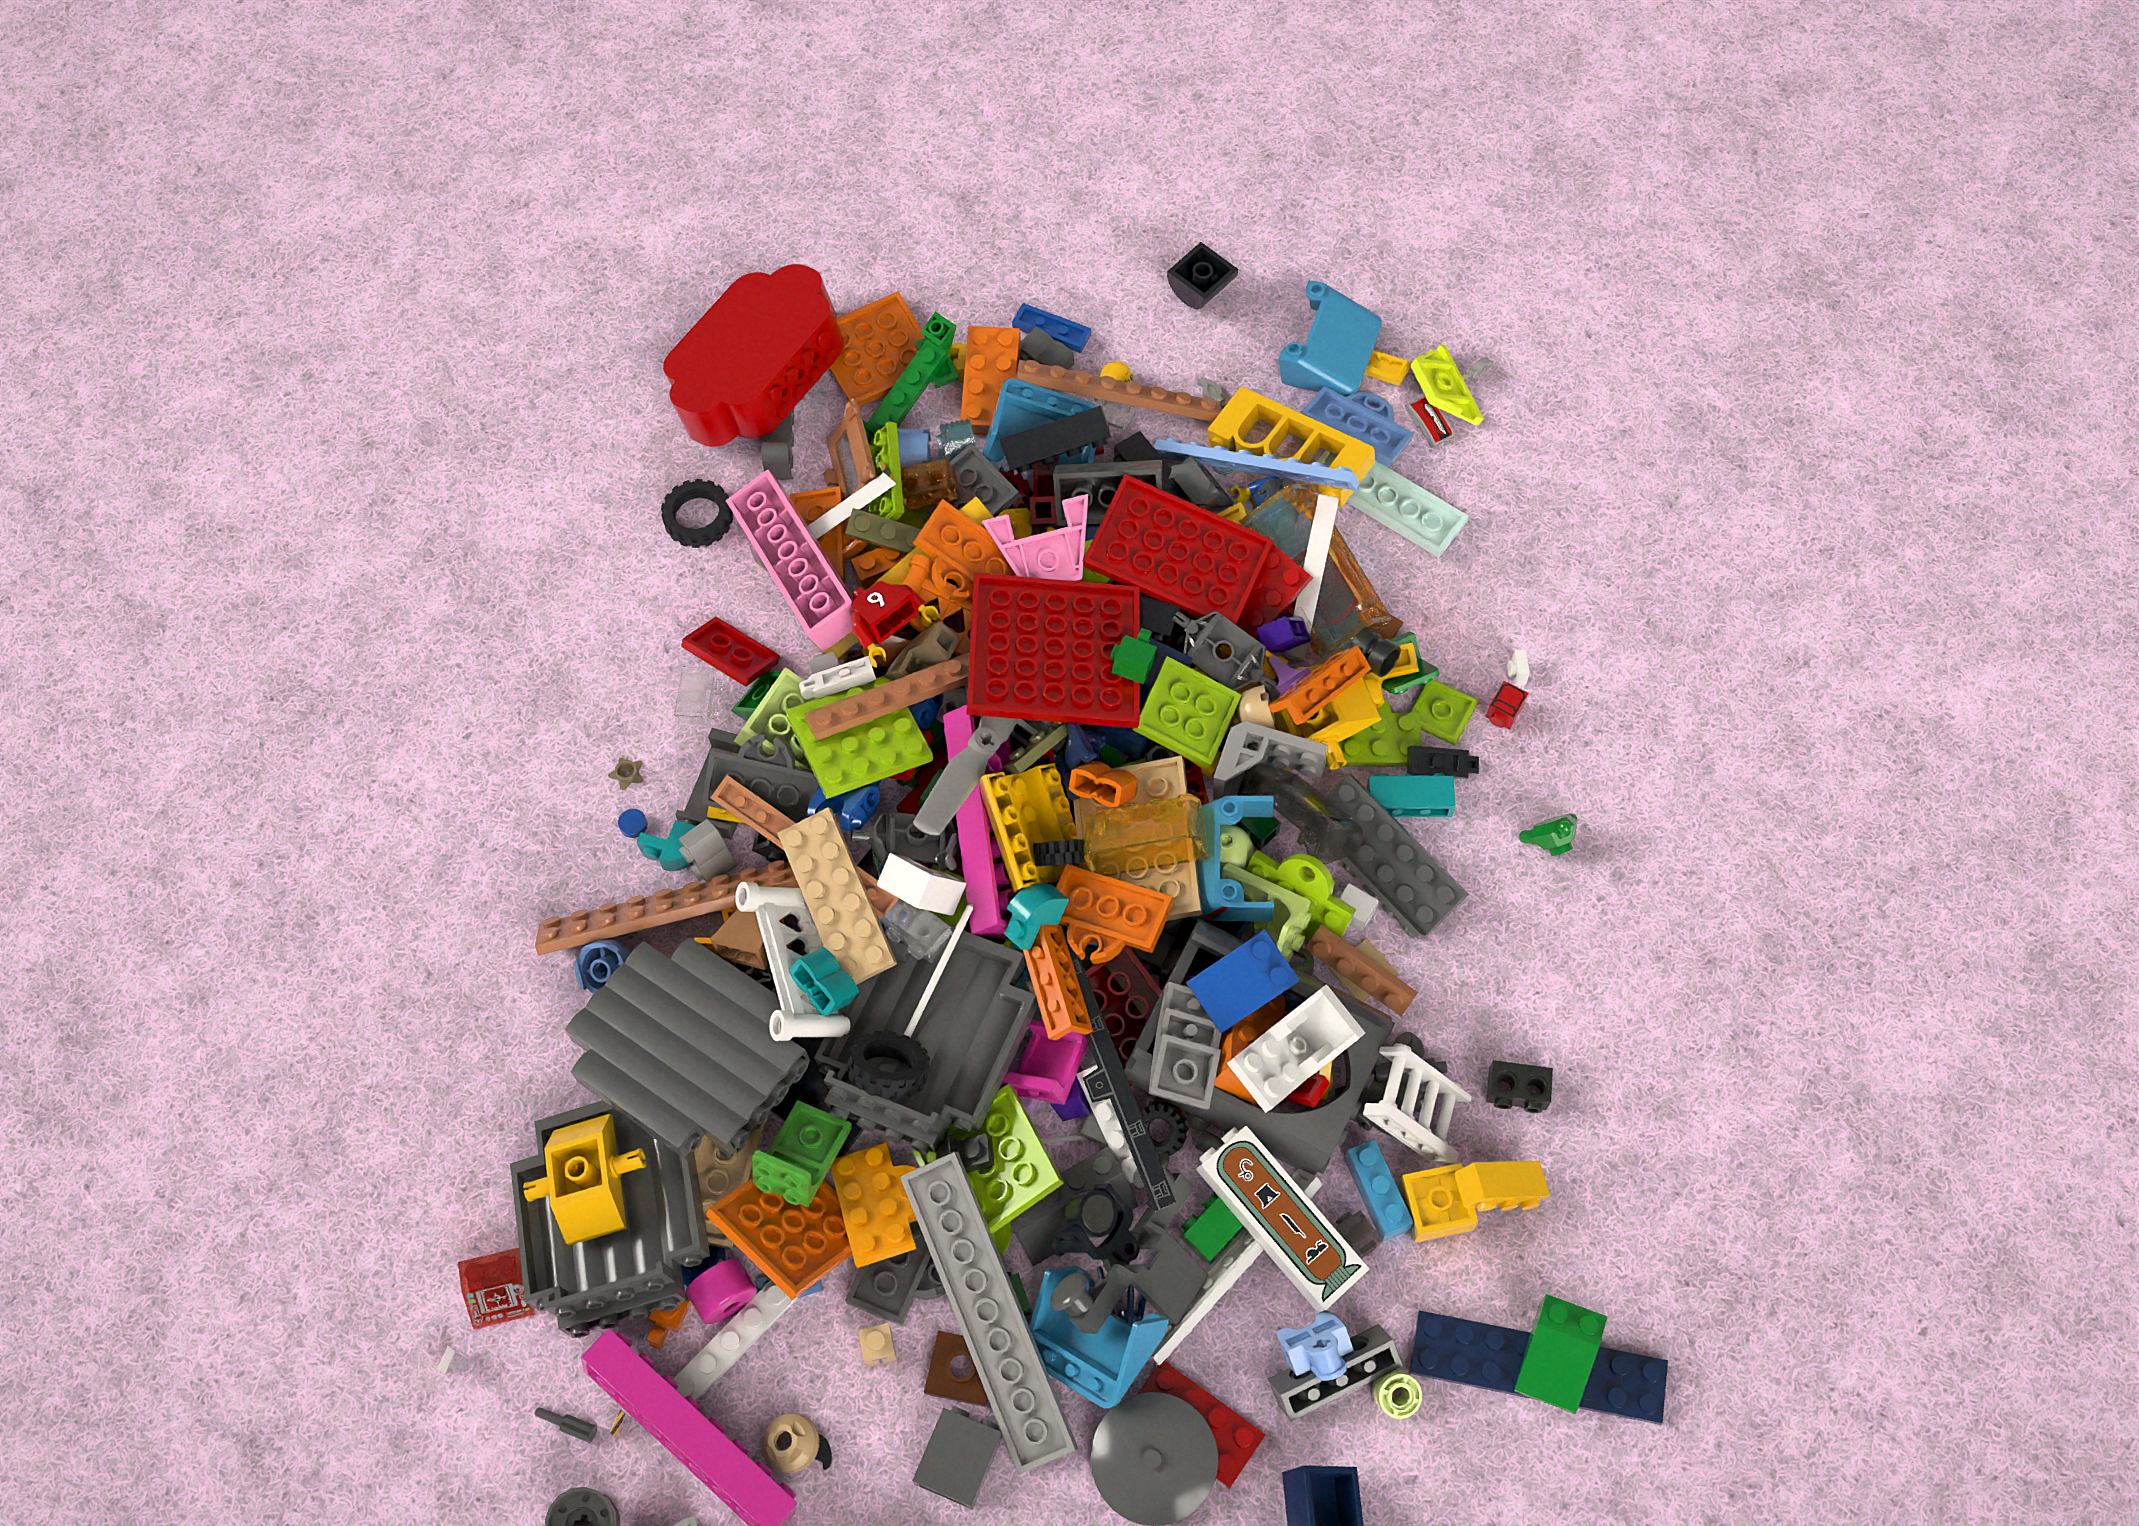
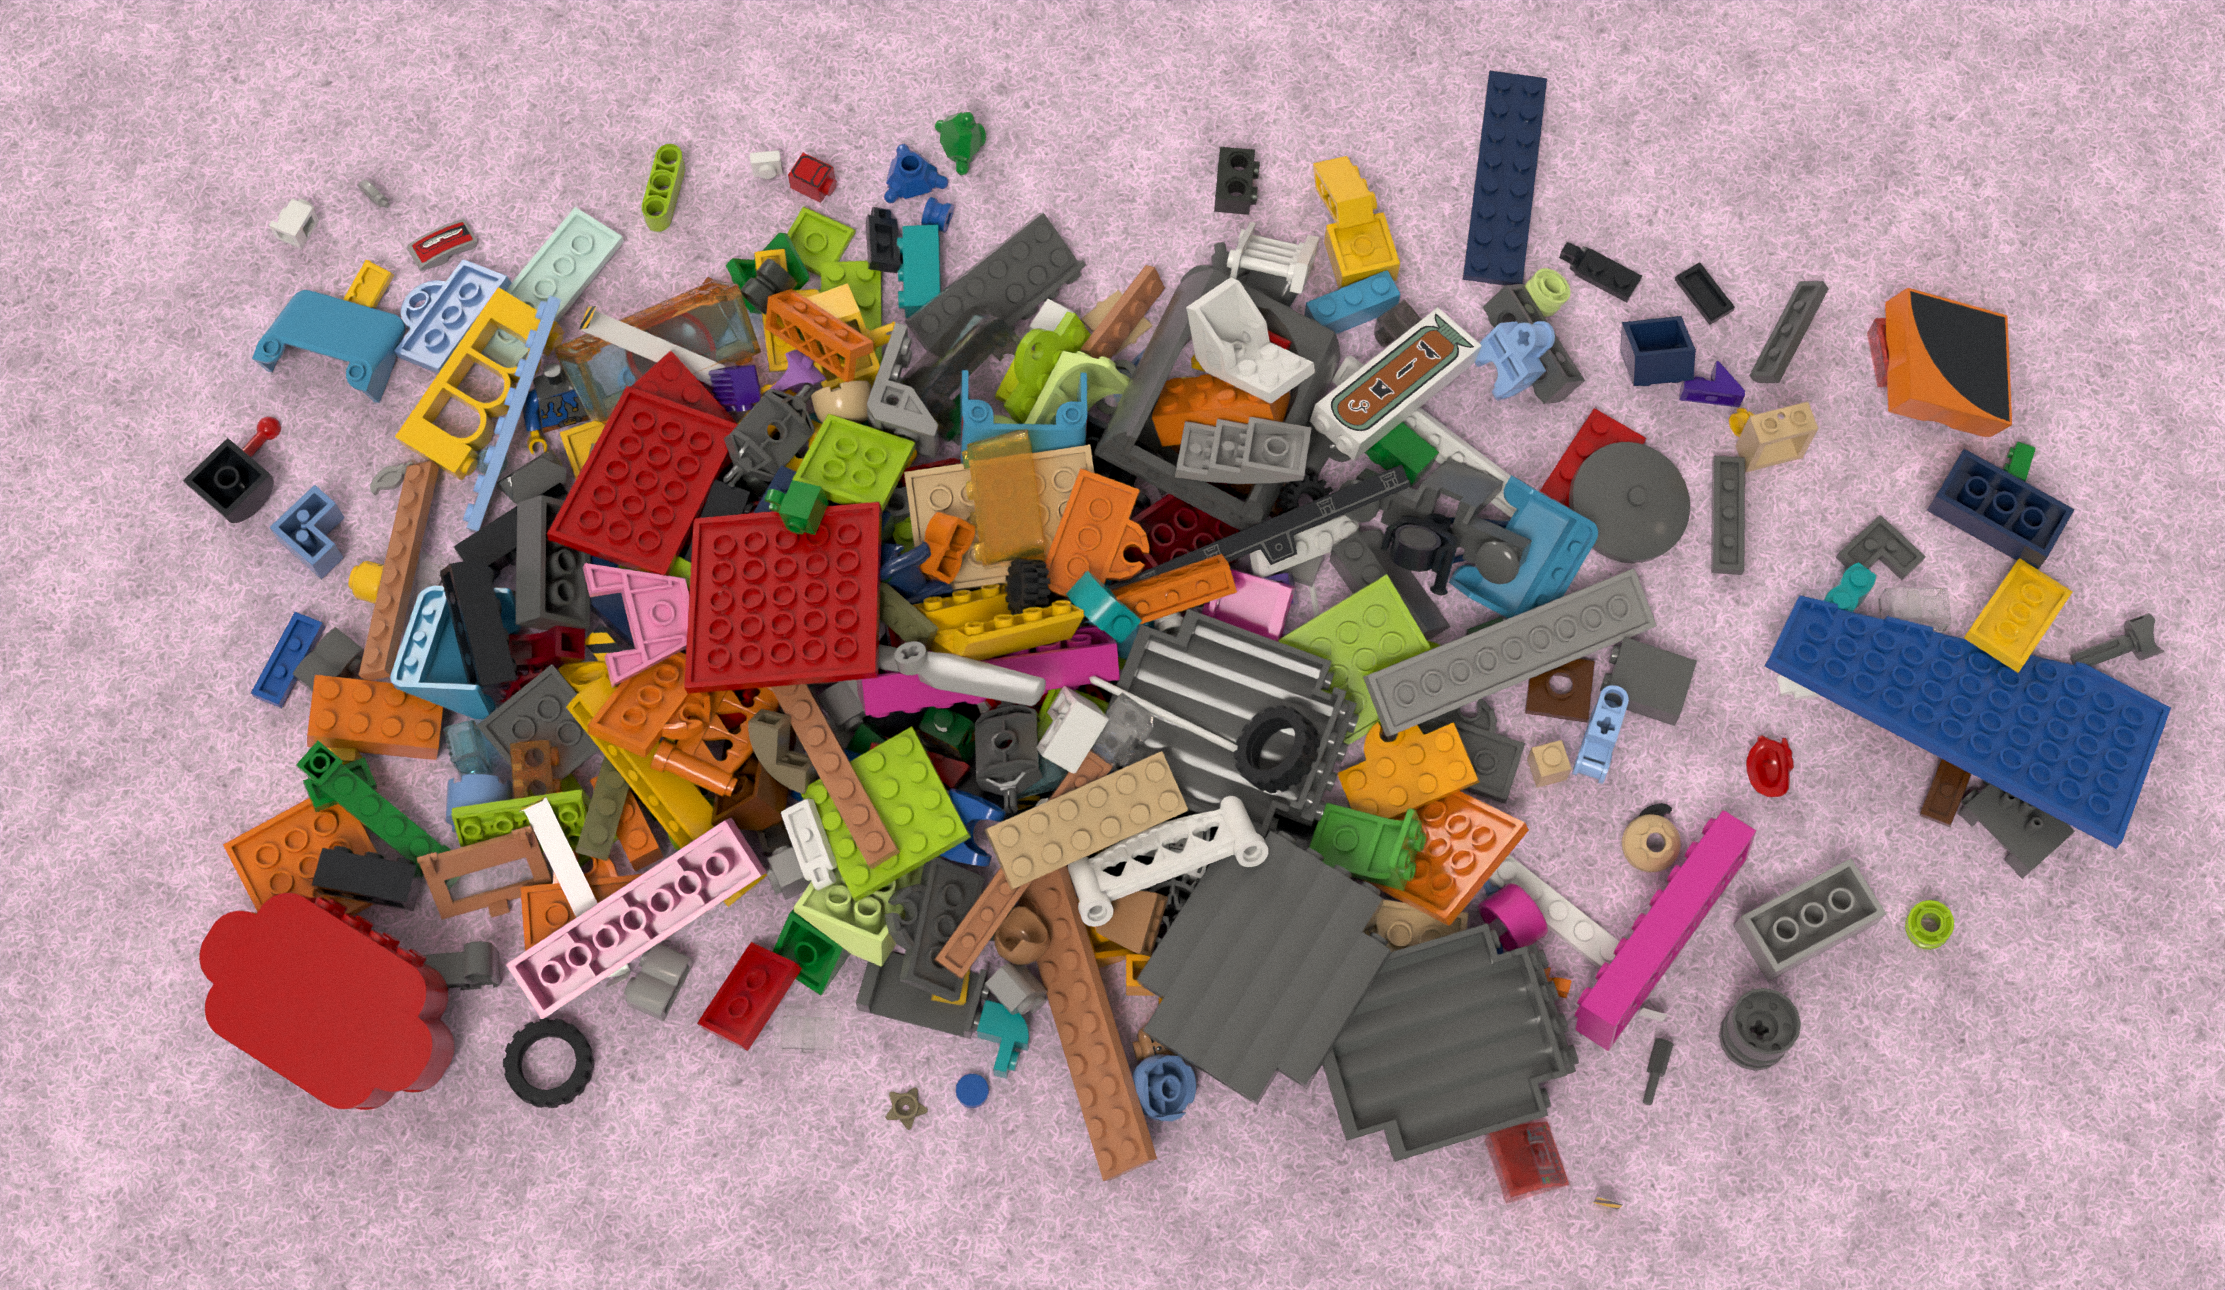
camera: 95 degrees left, 5 degrees up
yellow slope [523,1114,647,1246] -> none
teal brick [789,947,859,1016] -> none
red torso [851,581,938,668] -> none
dark grey hand [935,833,958,872] -> none
pearl dark grey slope [935,1133,995,1173] -> none
blue slope [1186,929,1300,1033] -> none
neon yellow wing [1410,344,1484,425] -> none
green slope [1514,1294,1608,1414] -> none
none -> red bar [242,416,281,457]
none -> white brick [269,199,319,249]
none -> medium blue brick [269,485,345,579]
none -> black brick [312,846,424,911]
none -> light grey brick [624,943,693,1021]
none -> lime beam [641,144,685,232]
none -> blue rock [884,144,949,204]
none -> blue wheel [921,197,954,233]
none -> medium nougat hair [994,906,1049,965]
none -> black hinge [1559,242,1642,303]
none -> light blue piece [1572,685,1629,784]

